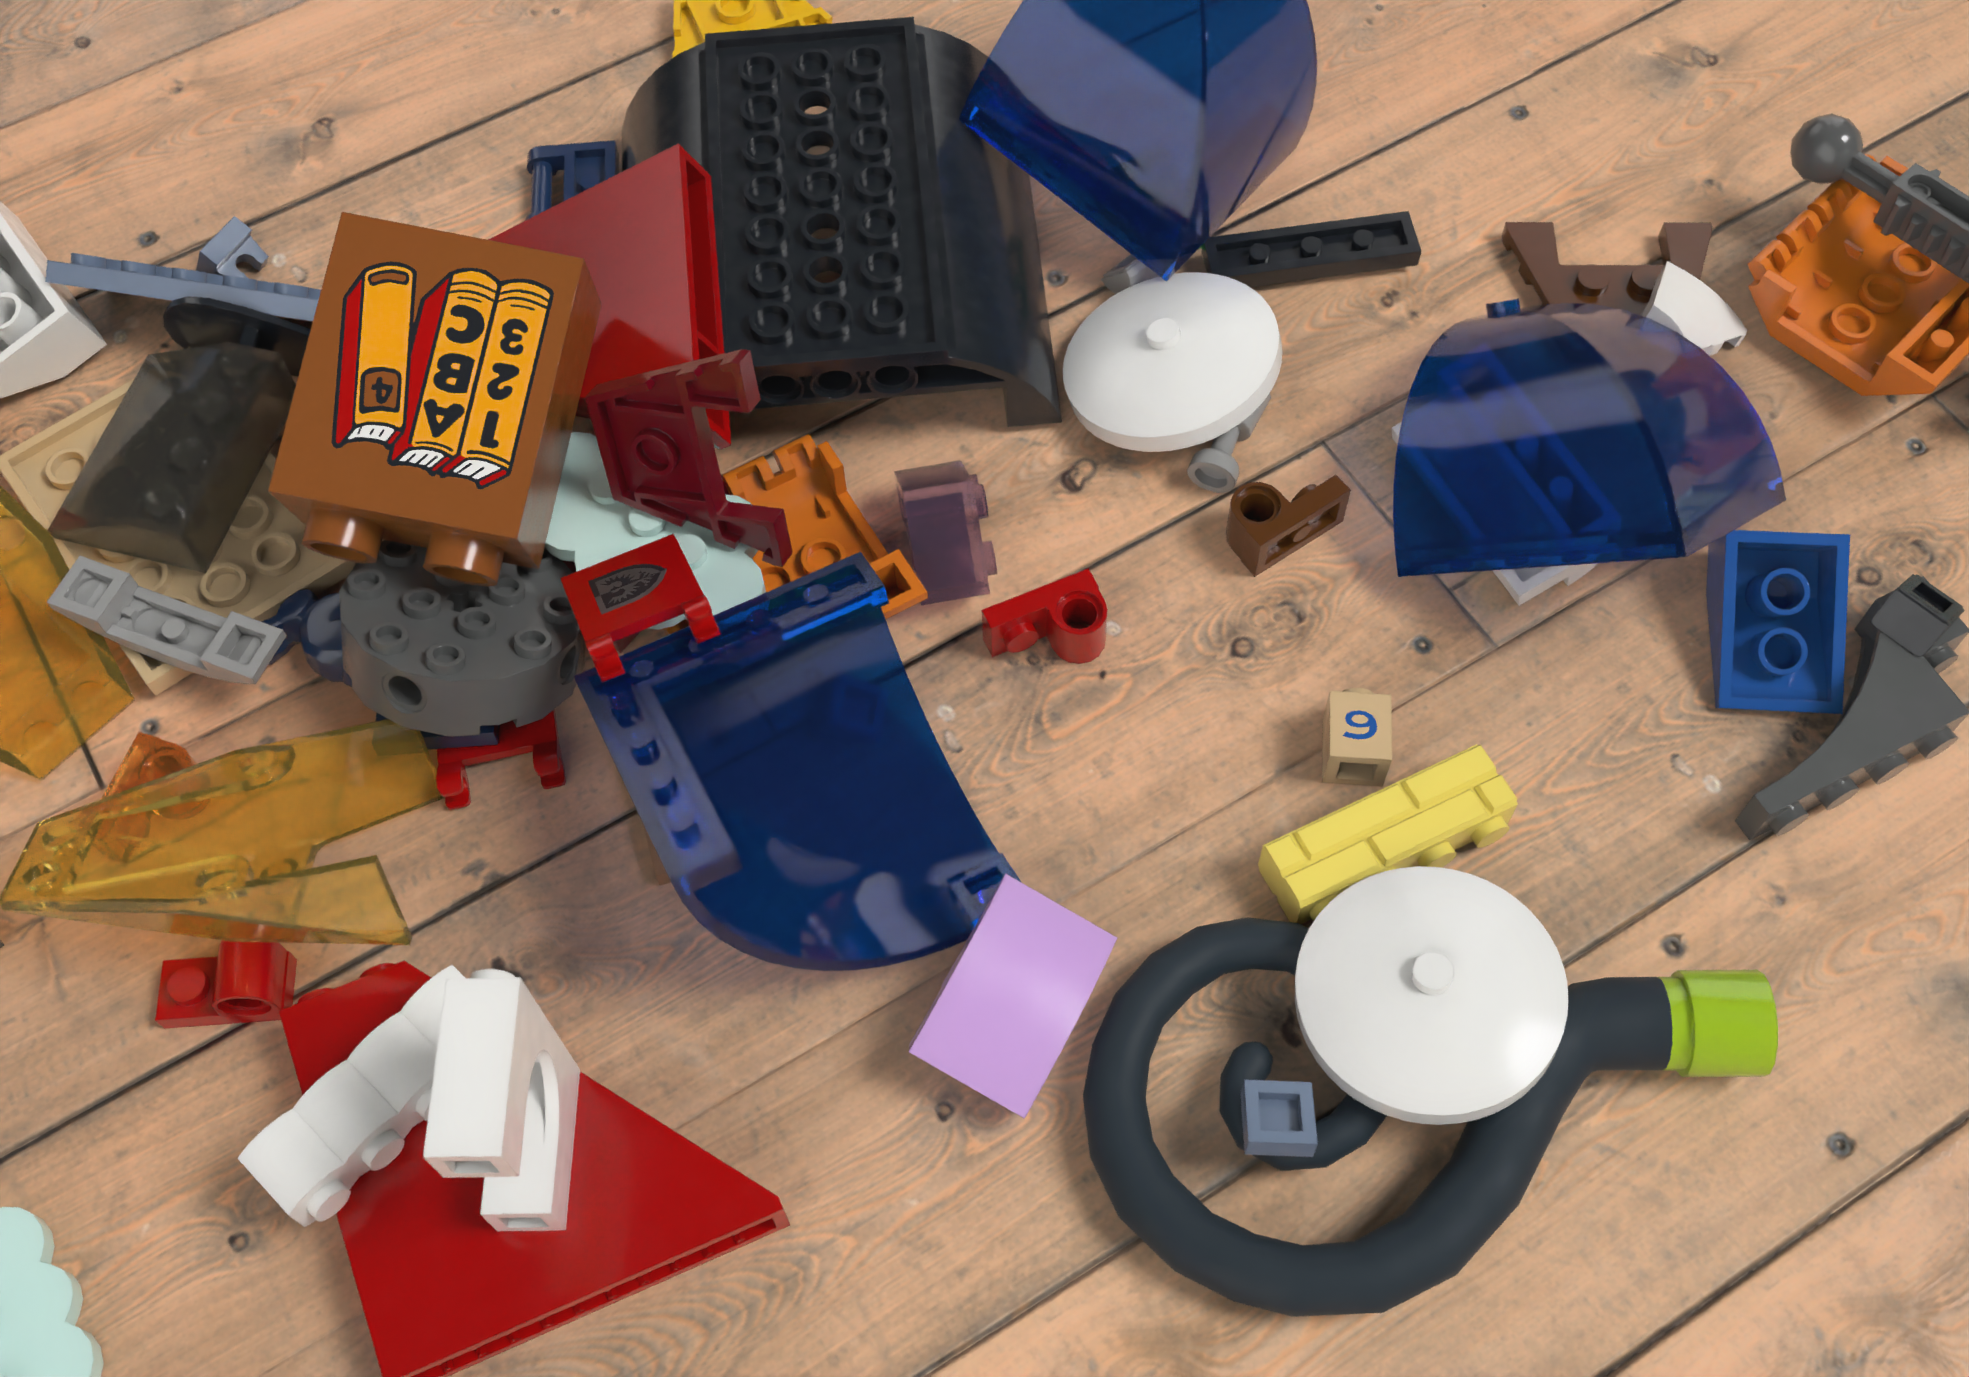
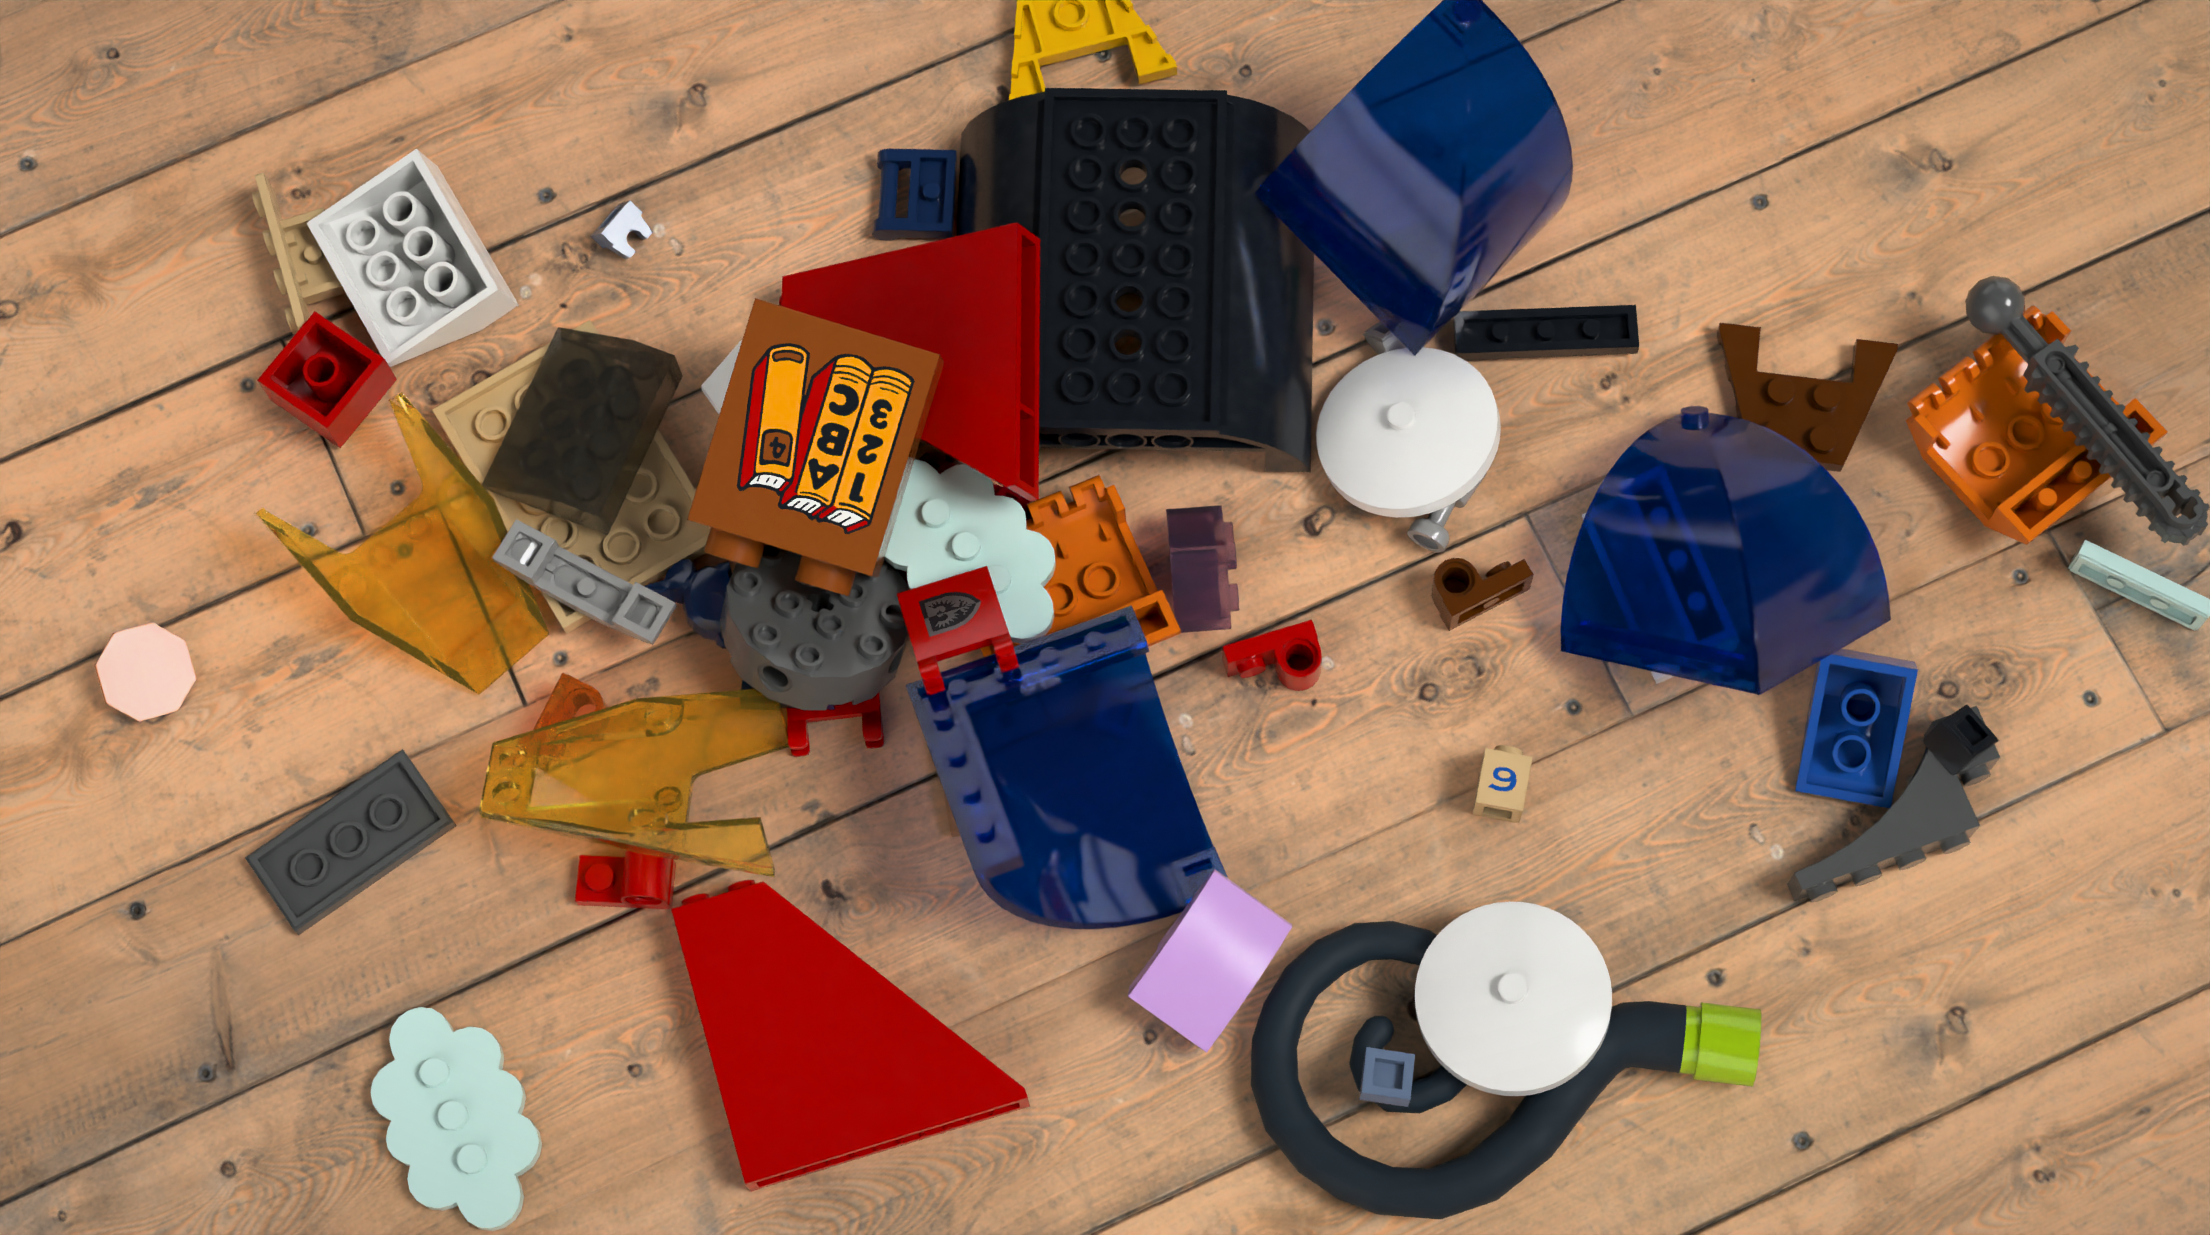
camera: 10 degrees right, 10 degrees up
sand blue plate [45,253,321,321] -> none
black shield [163,296,311,385] -> none
white brick [238,965,465,1227] -> none
white arch [423,969,580,1231] -> none
dark red wing [585,349,793,567] -> none
light yellow brick [1258,744,1518,924] -> none
white slope [1632,261,1747,366] -> none

